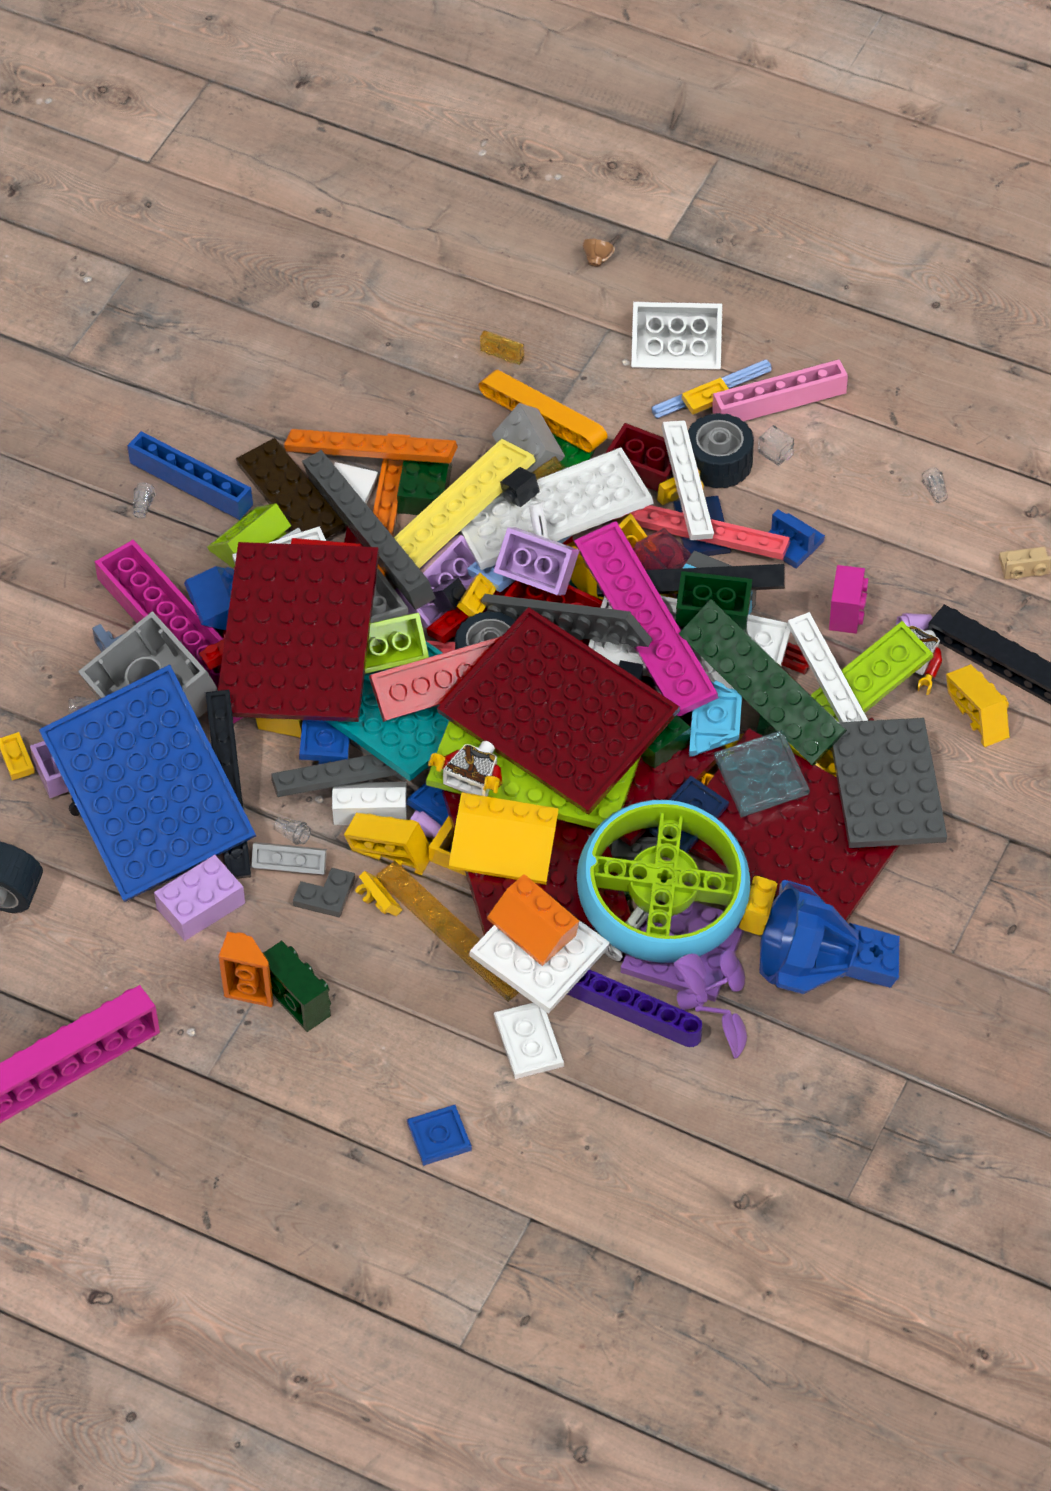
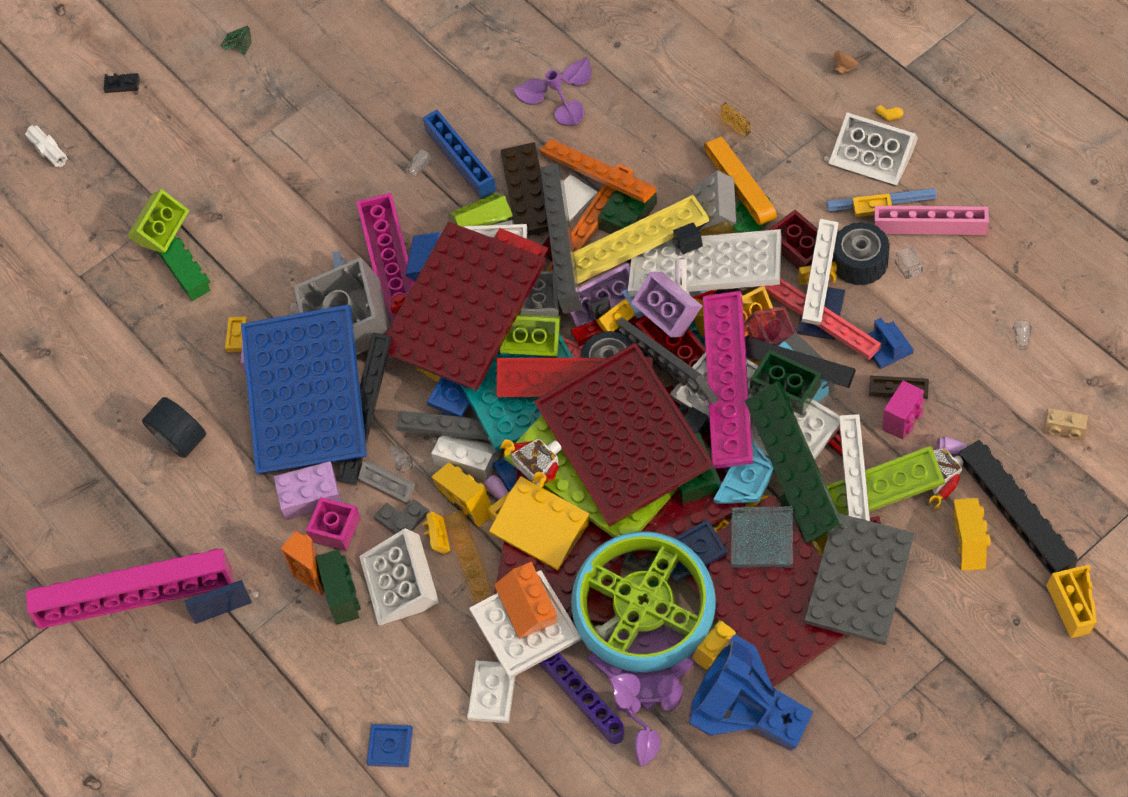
camera: 30 degrees right, 5 degrees up
none -> dark blue tile [184,580,252,624]
none -> dark pink brick [306,497,361,551]
none -> white slope [359,528,439,625]
none -> medium lavender plant [514,57,592,126]
none -> dark brown plate [869,375,929,399]
none -> yellow arm [875,105,904,121]

